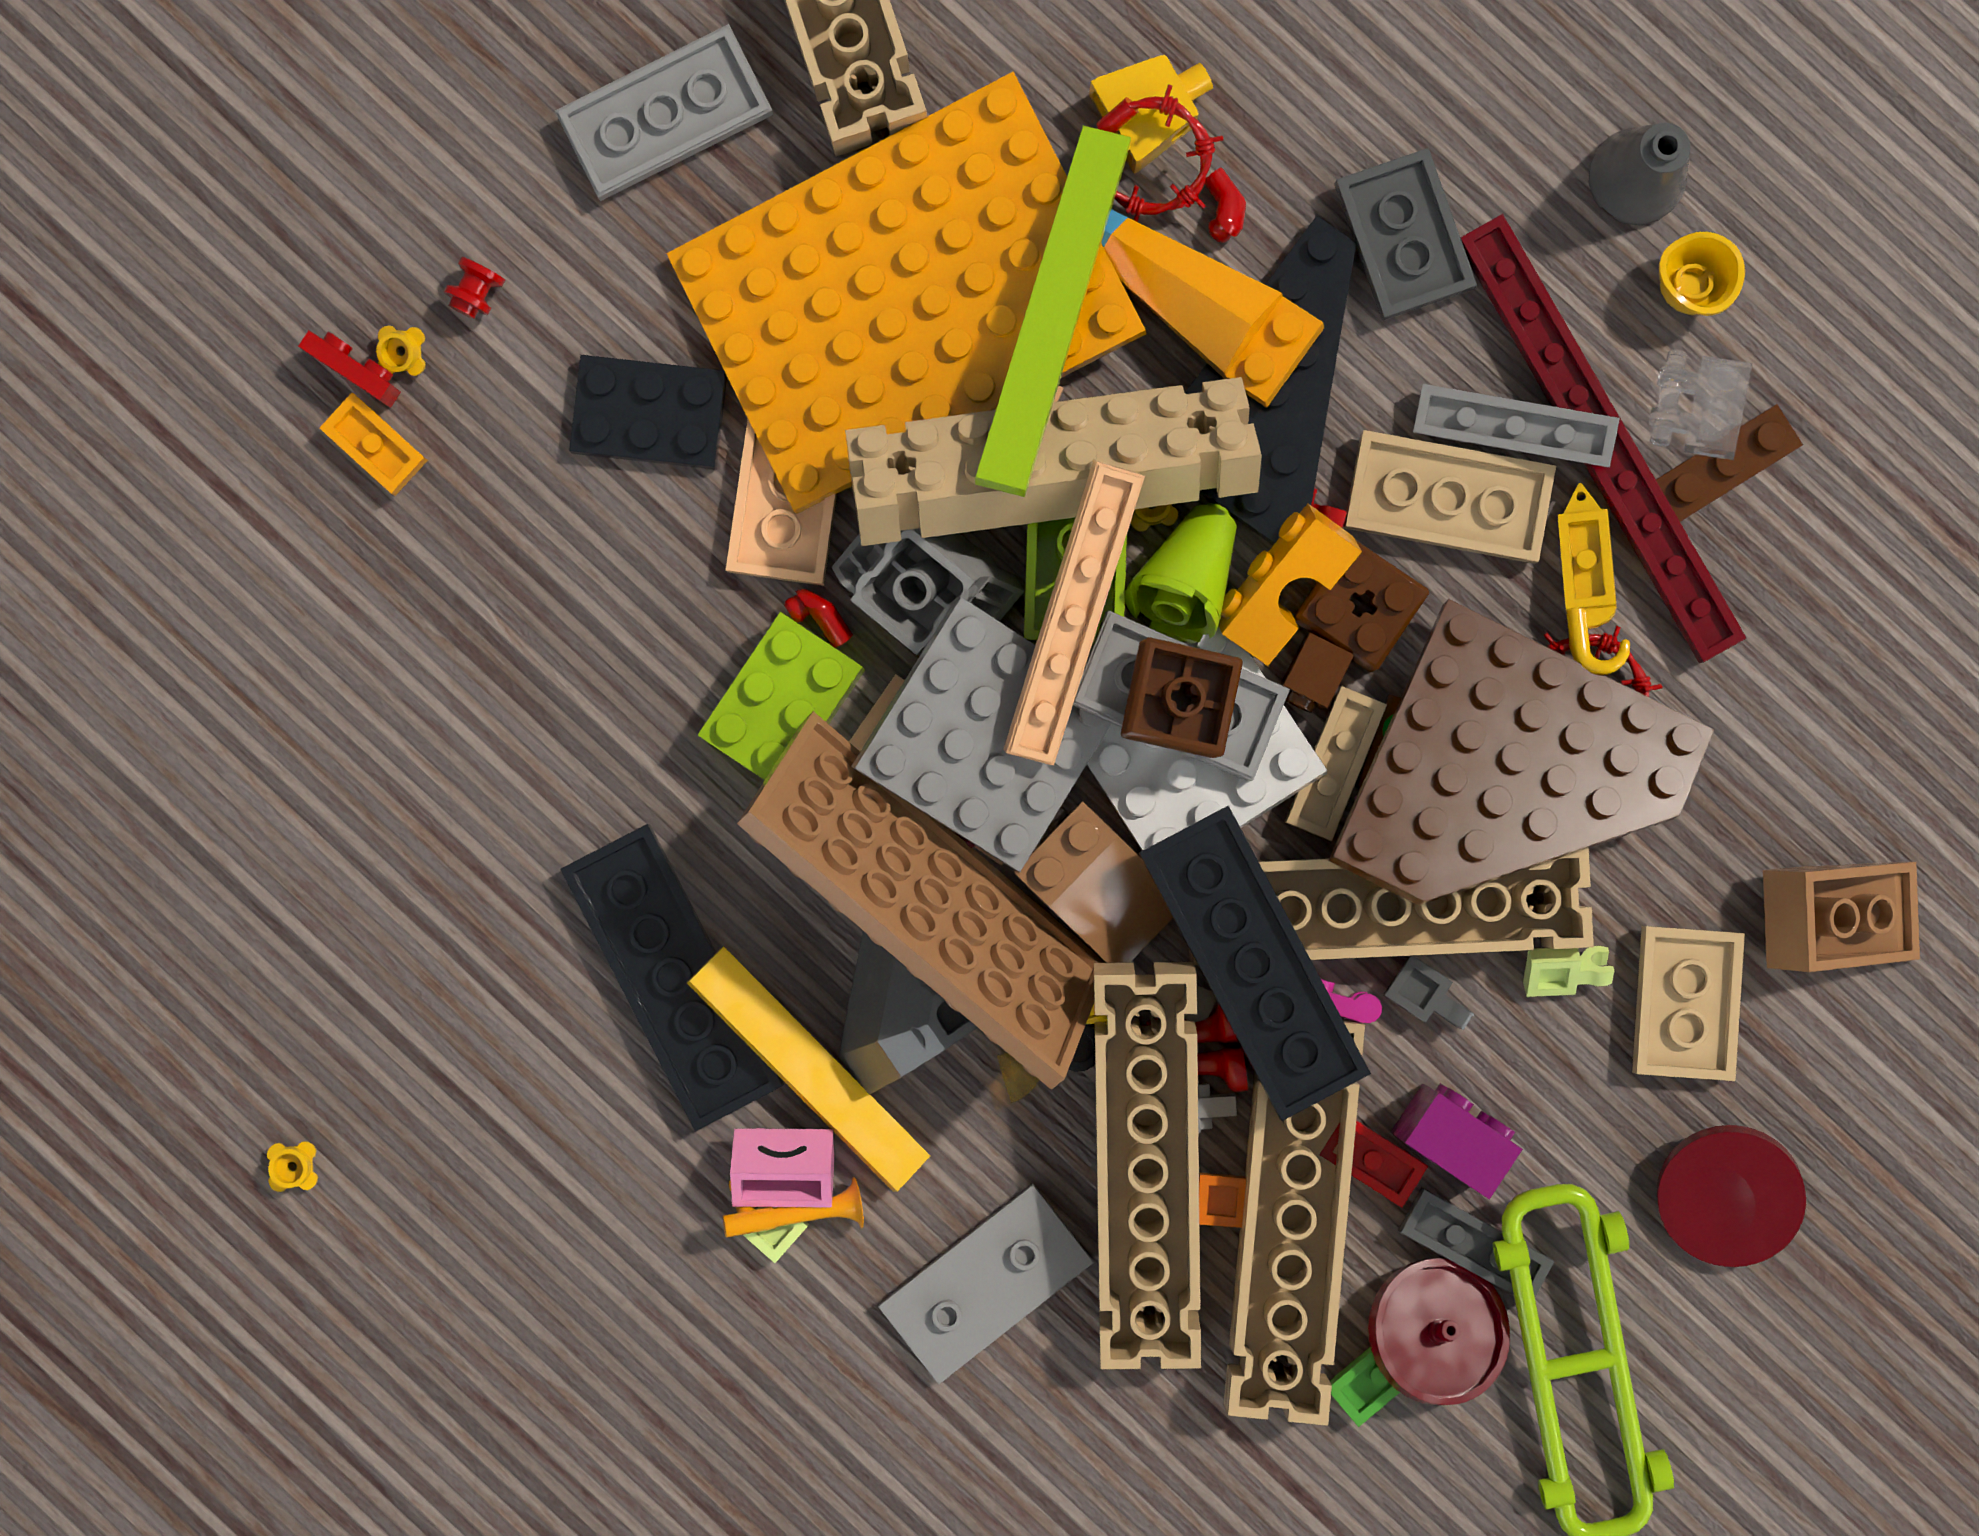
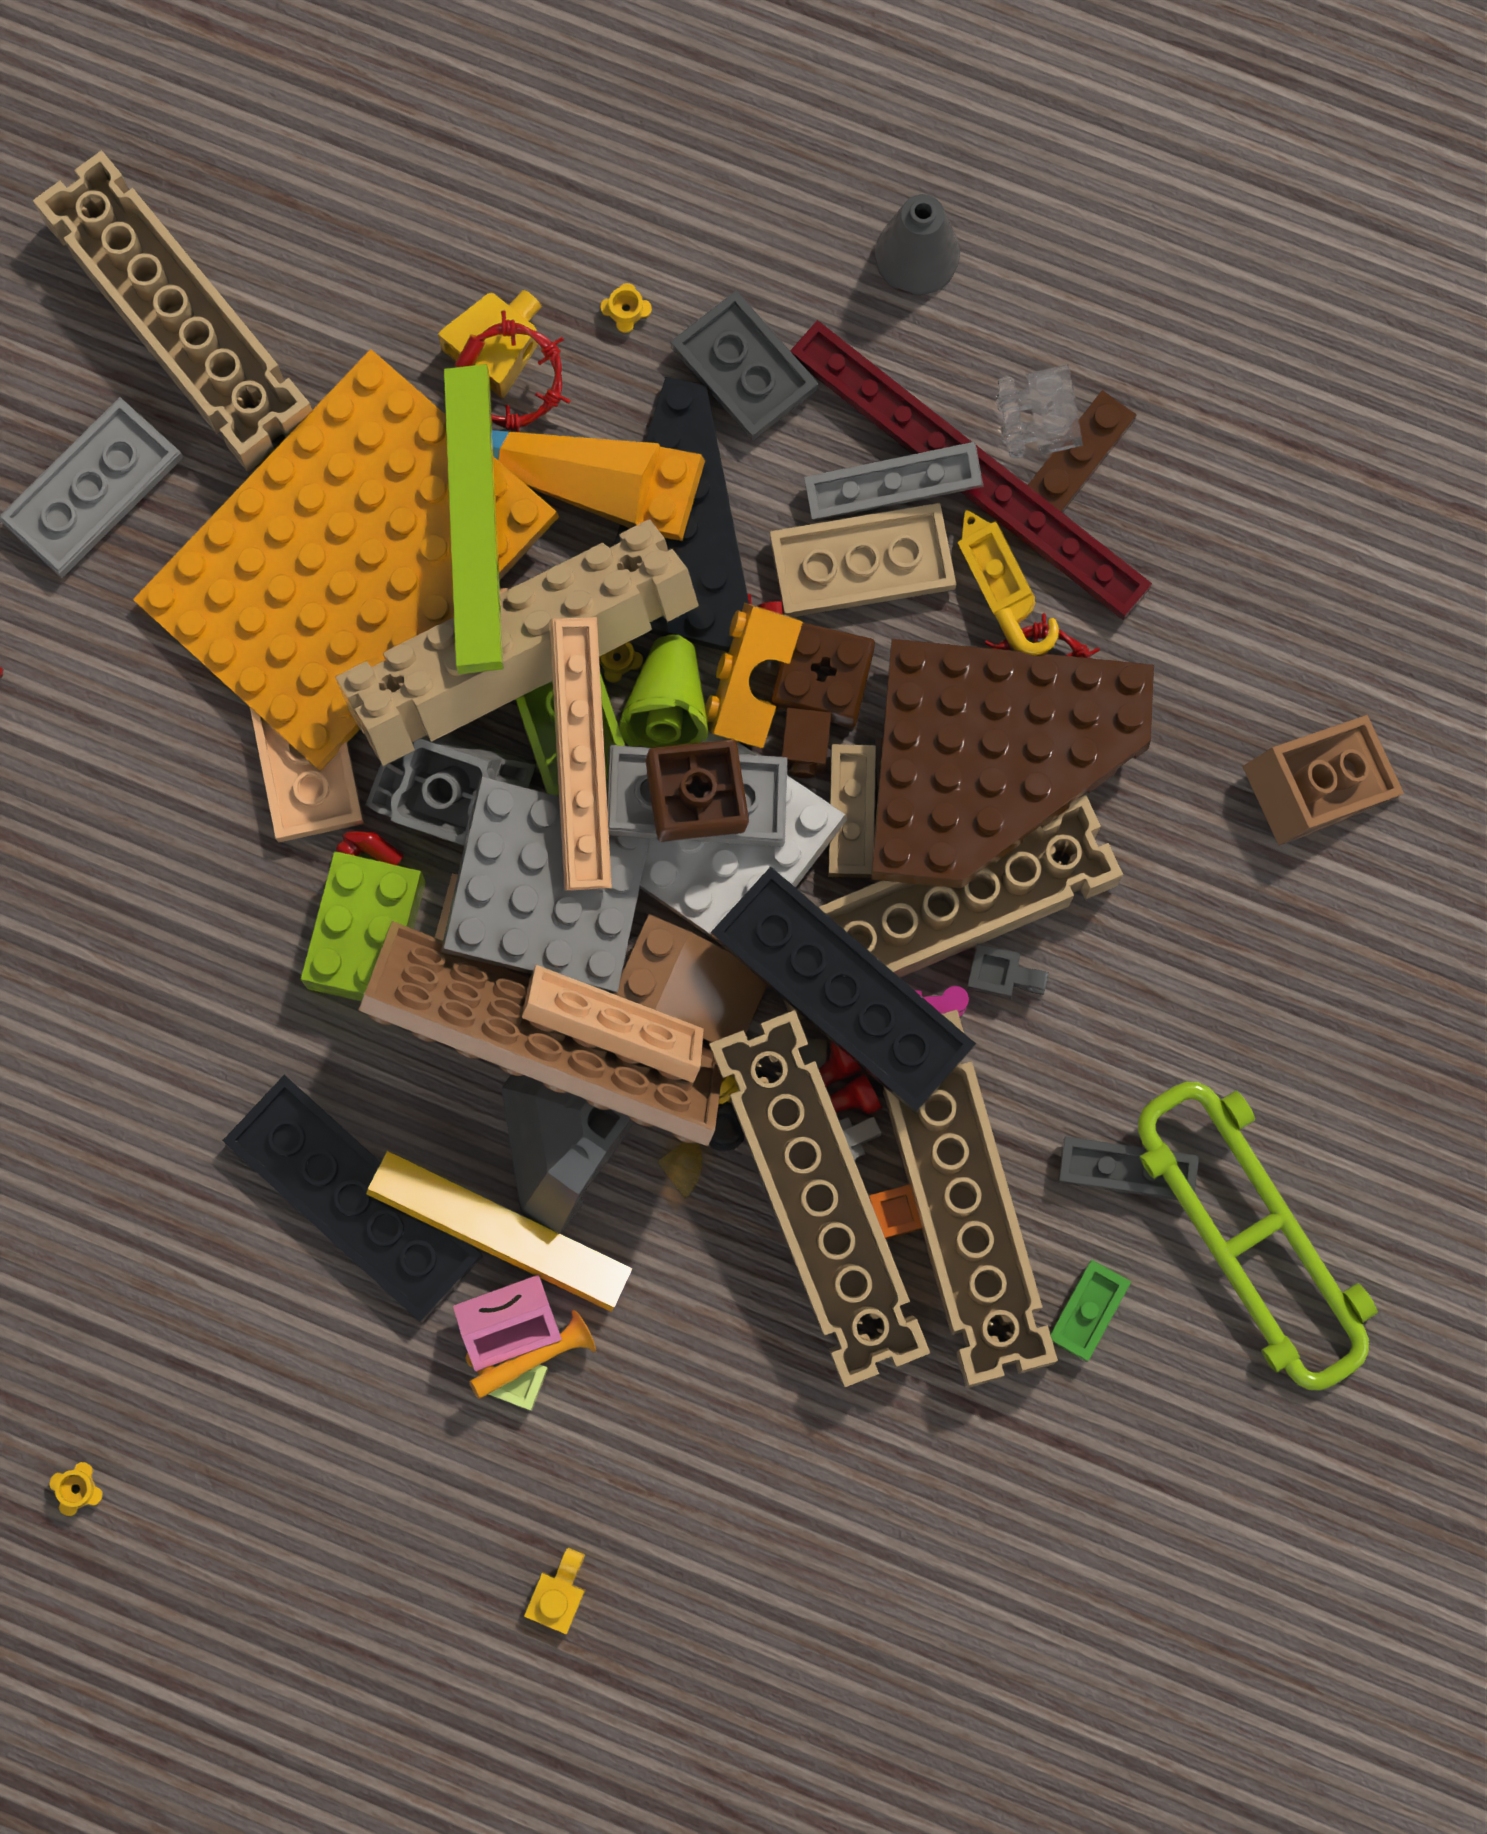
camera: 25 degrees left, 10 degrees down
black plate [569,354,727,470] -> none
light grey plate [878,1183,1094,1384] -> none
red arm [1204,167,1246,243] -> none
red plate [1319,1120,1429,1208] -> none
piece [1368,1258,1510,1405] -> none
magenta brick [1391,1083,1523,1200] -> none
yellowish green plate [1523,946,1614,997] -> none
tan plate [1632,926,1745,1081] -> none
dark red piece [1657,1125,1806,1267] -> none
yellow helmet [1659,232,1745,316] -> none
none -> light nougat plate [522,965,704,1083]
none -> yellow plate [524,1547,585,1635]
none -> yellow plate [601,283,652,333]

